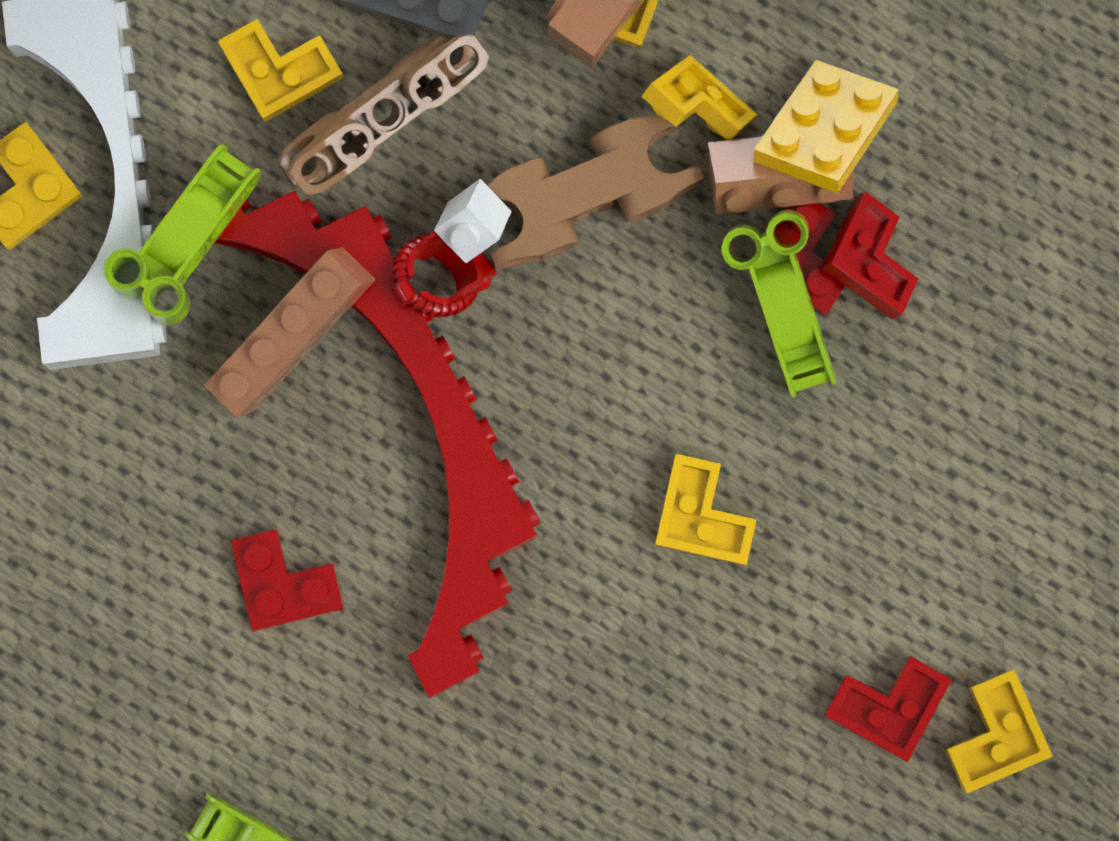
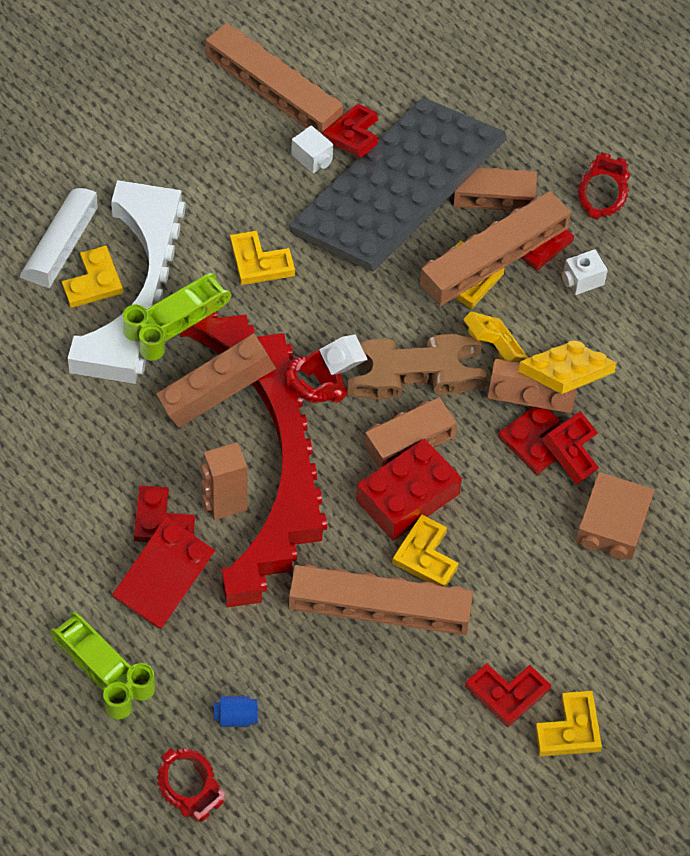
camera: 20 degrees right, 25 degrees down
medium nougat piece [277,34,489,194] -> none
lime piece [721,210,837,398] -> none
none -> red slope [111,516,215,629]
none -> nougat brick [200,442,248,520]
none -> nougat brick [289,564,473,635]
none -> red brick [356,438,462,541]
none -> nougat brick [364,397,457,469]
none -> nougat brick [576,472,655,560]

